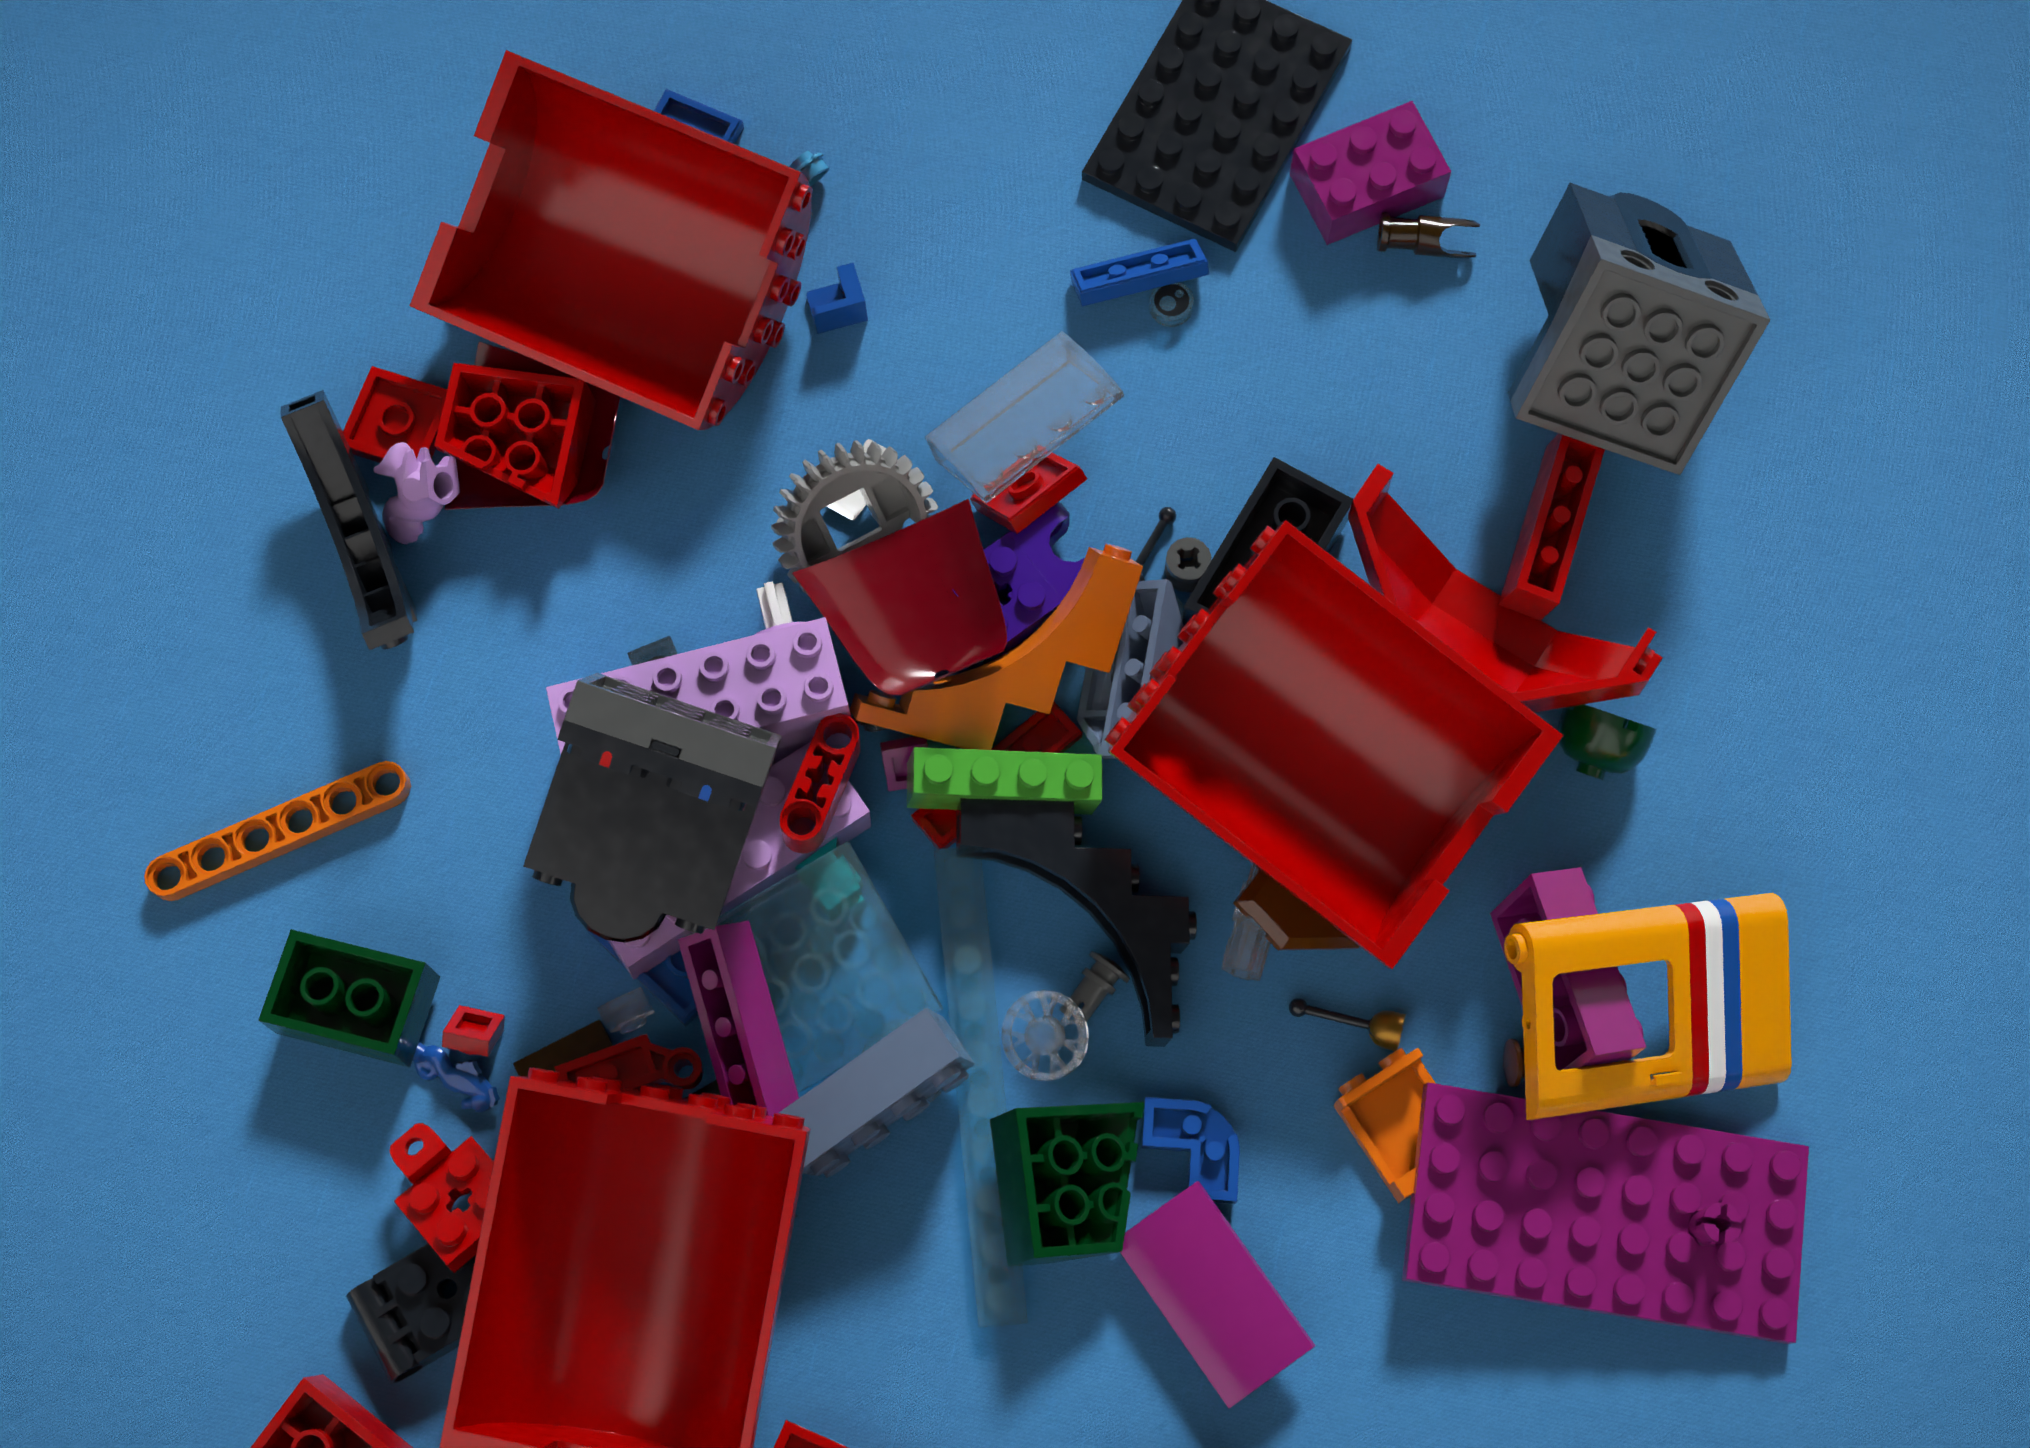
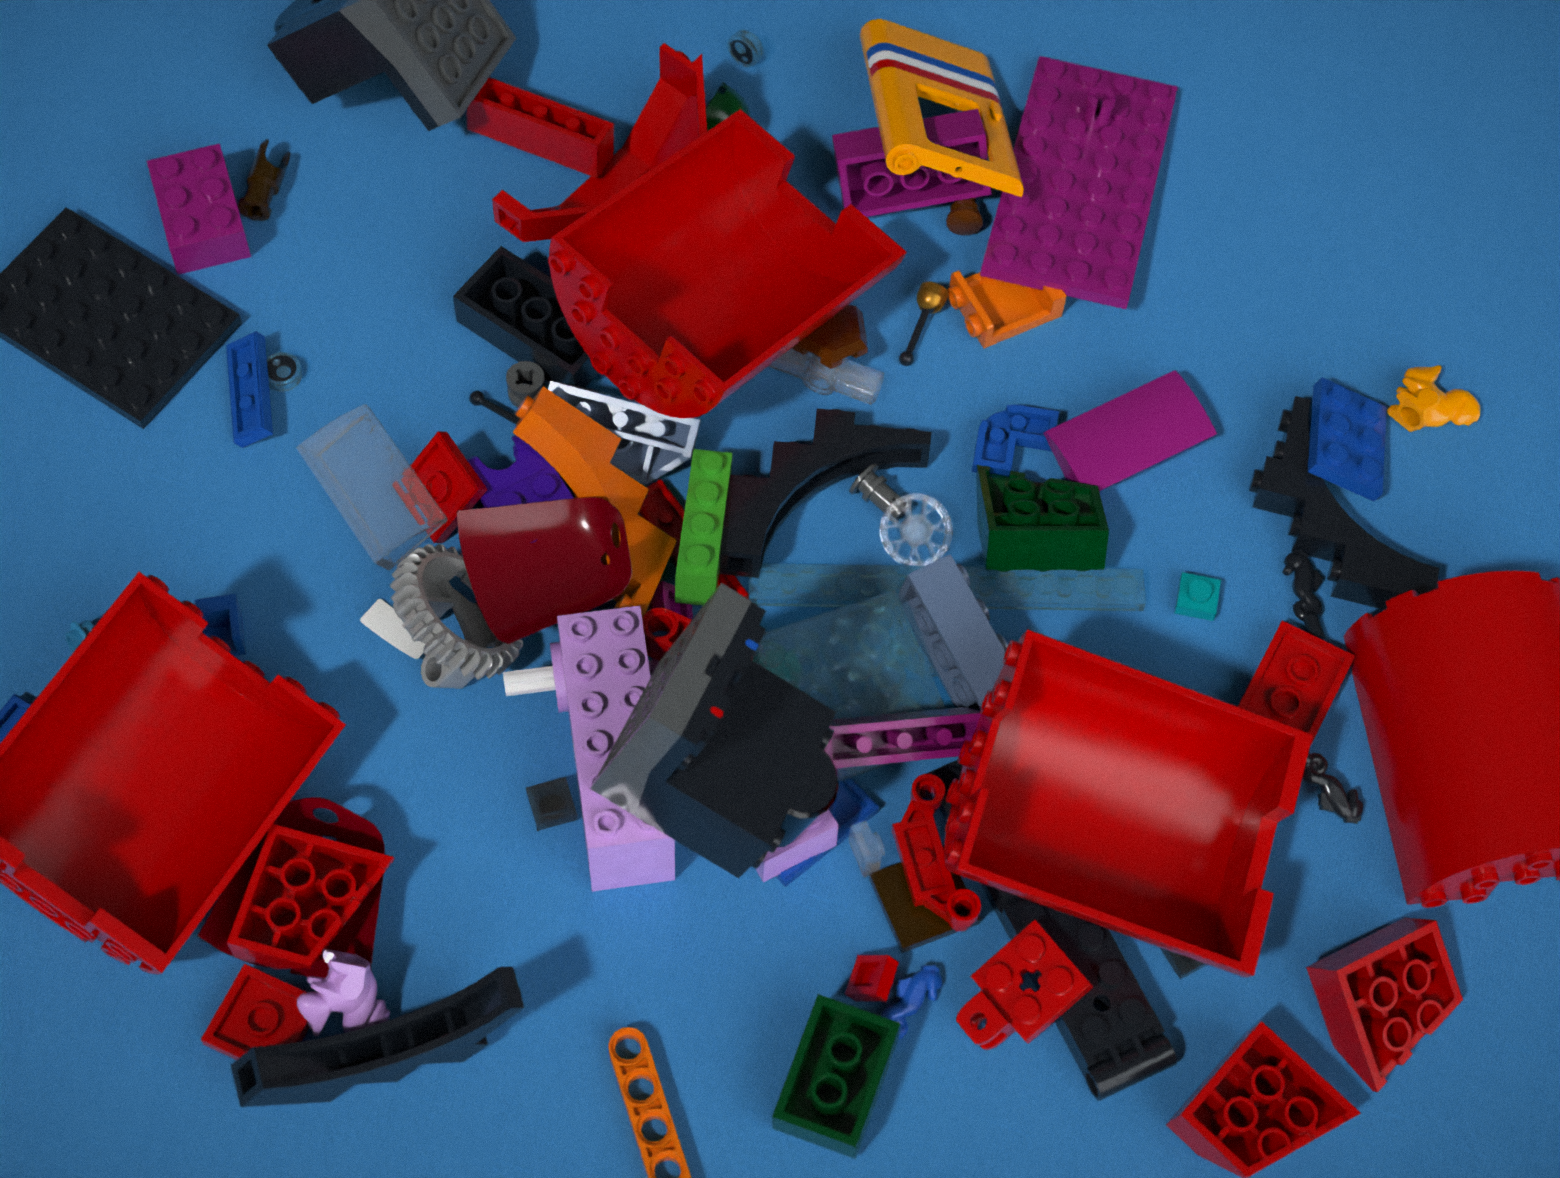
camera: 90 degrees left, 10 degrees down
none -> clear light blue tile [728,30,764,67]
none -> teal plate [1174,572,1221,621]

